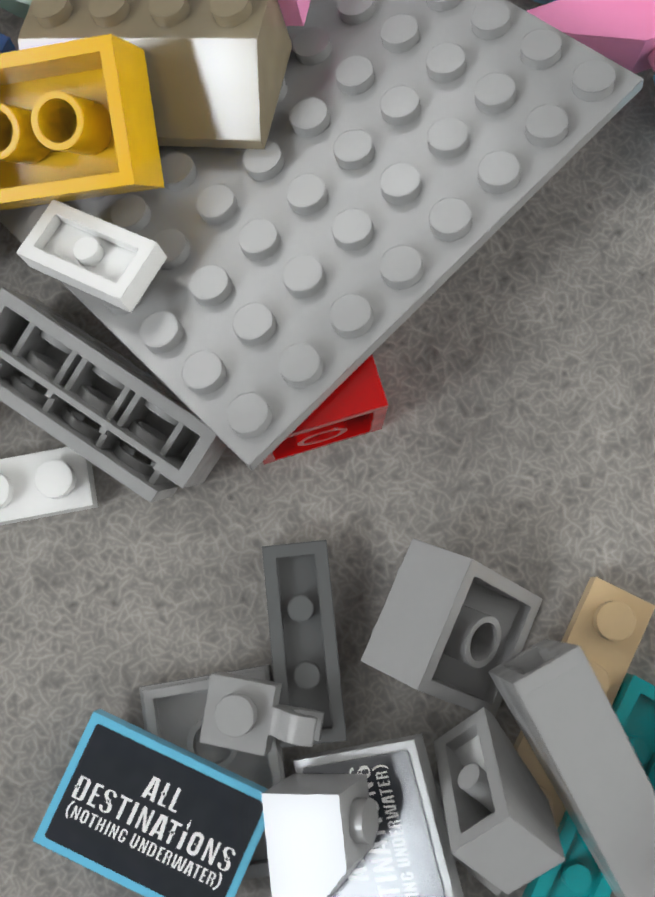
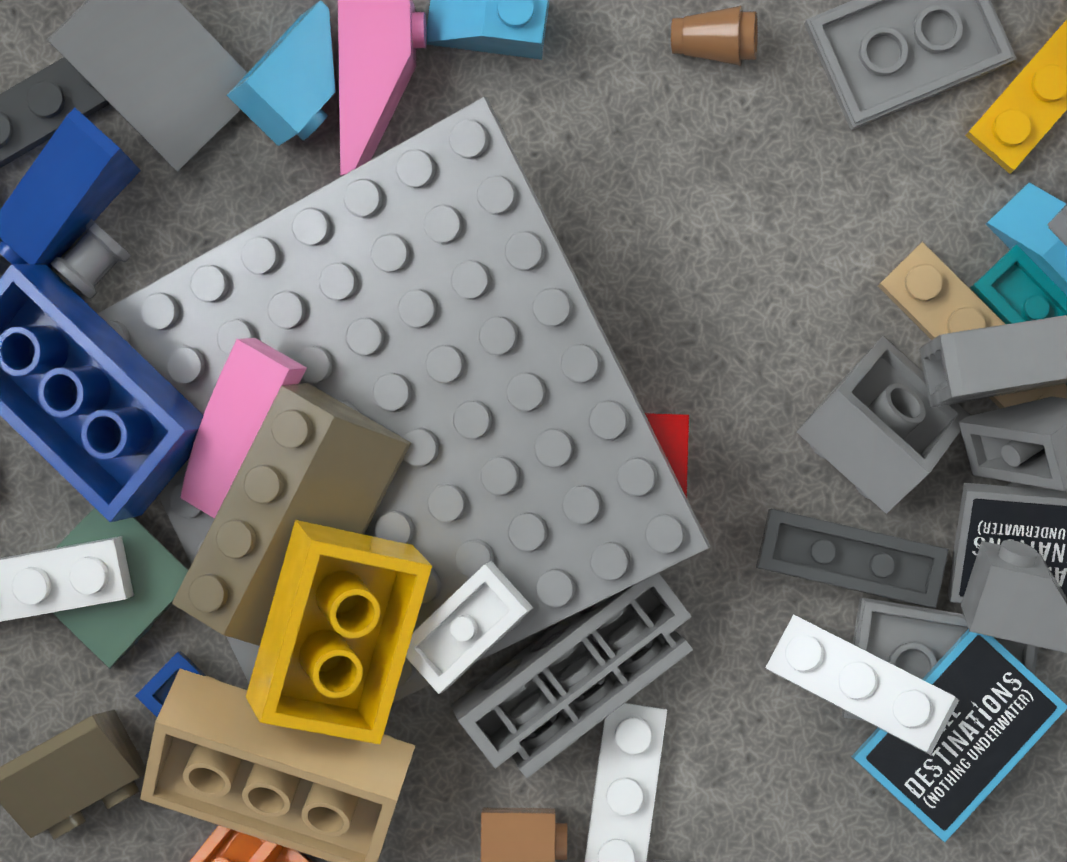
camera: 75 degrees left, 5 degrees up
light grey plate [199,671,324,756] -> none
none -> white plate [765,614,959,755]

